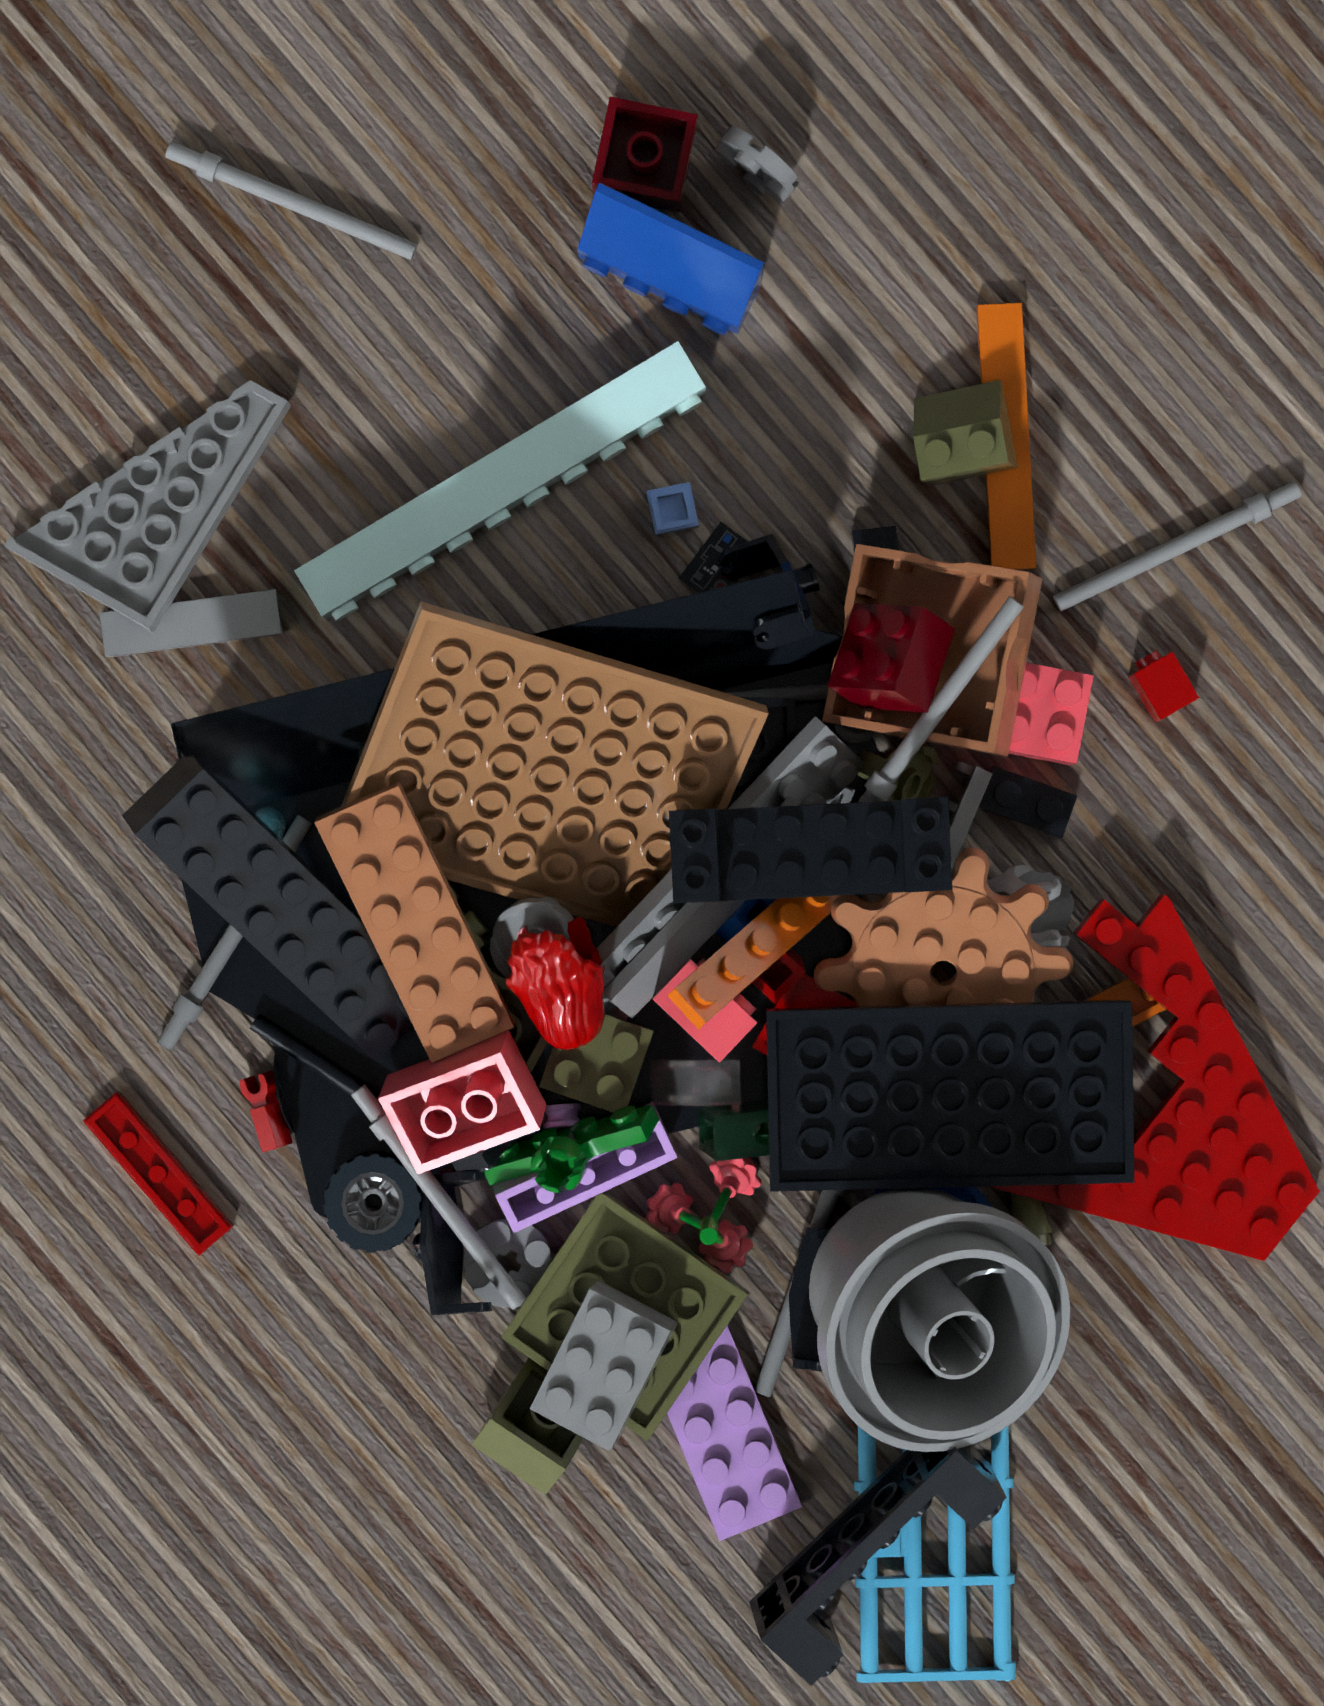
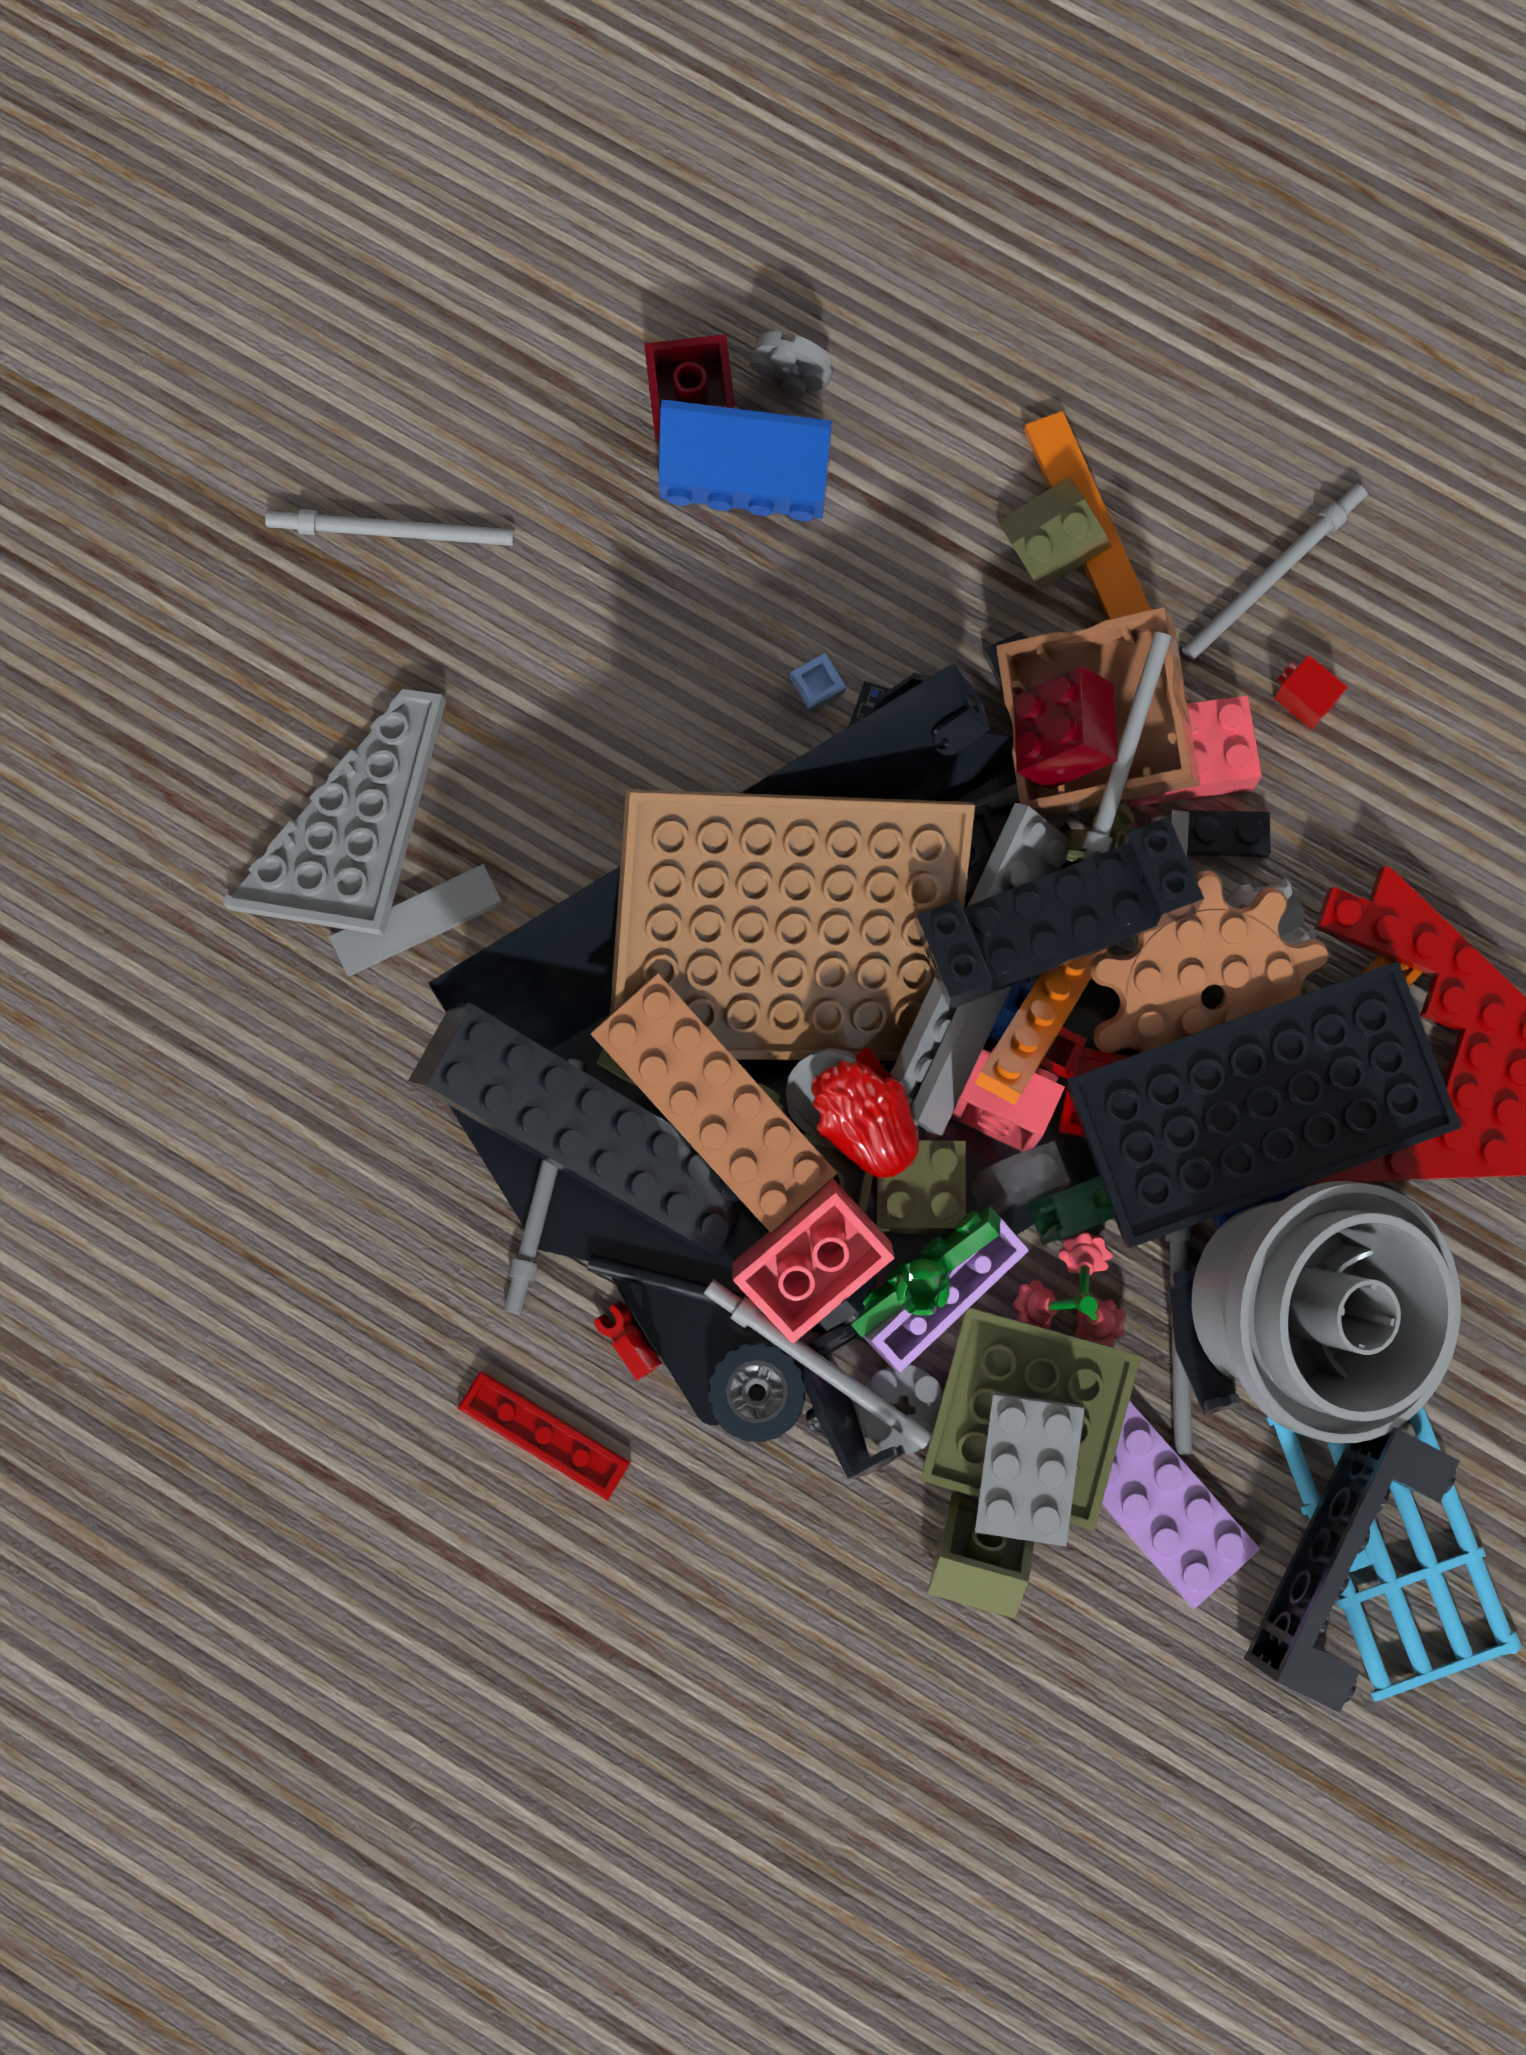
camera: 20 degrees left, 10 degrees down
light aqua brick [294,341,706,622] -> none
lavender bush [543,1103,582,1129] -> none

